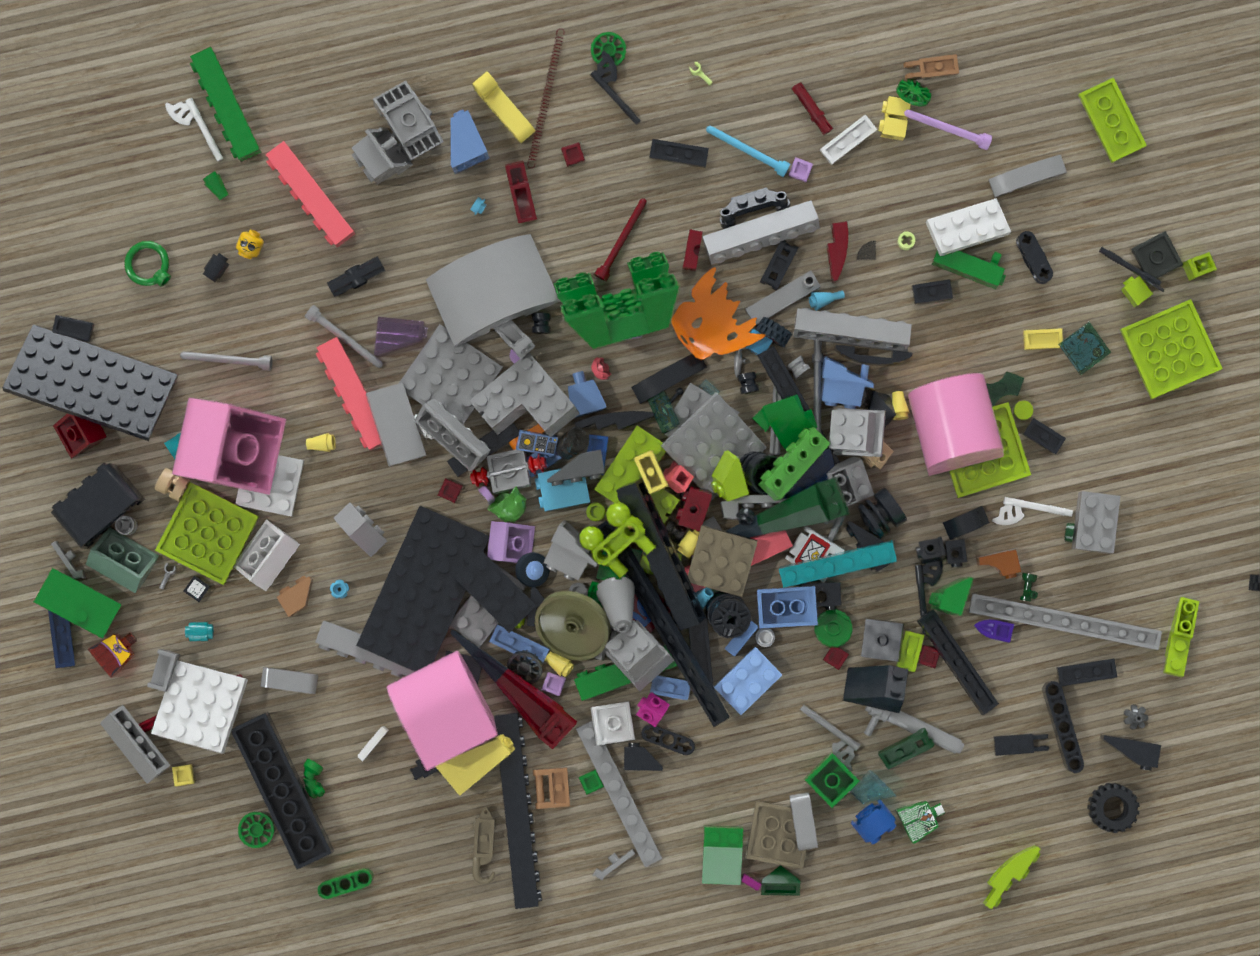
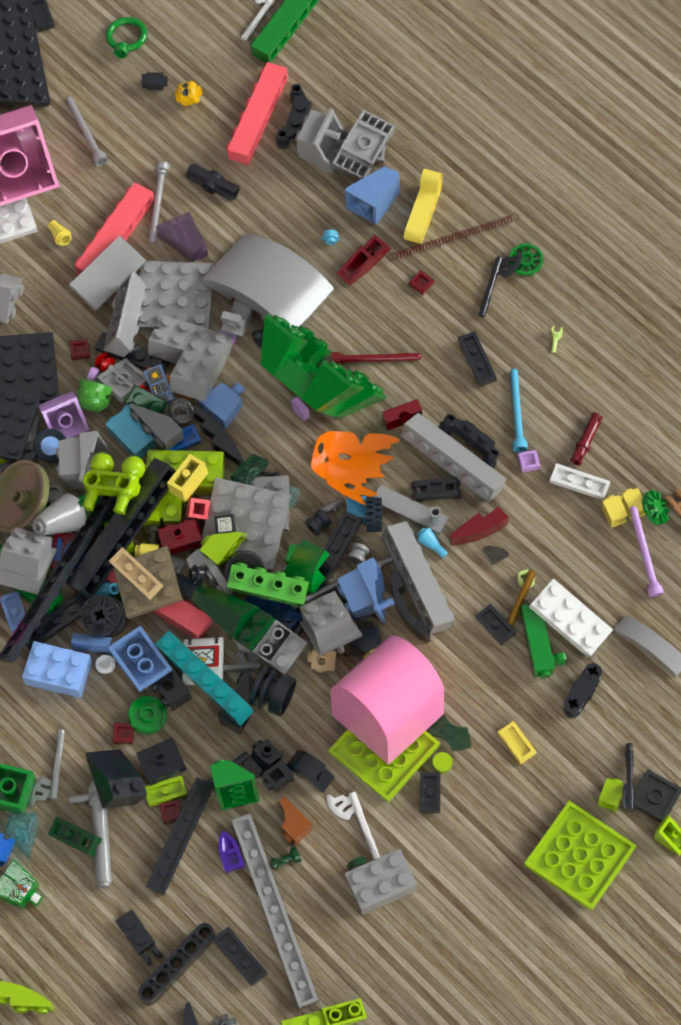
camera: 65 degrees right, 20 degrees down
green cone [203,171,229,201] -> none
coral plate [591,357,611,380] -> none
black slope [631,354,707,404] -> none
tile [1058,321,1111,375] -> none
none -> tan plate [109,547,163,600]
none -> dark green plate [125,384,167,414]
none -> tile [214,514,236,534]
none -> black plate [276,84,312,149]
none -> pearl gold piece [507,569,536,626]

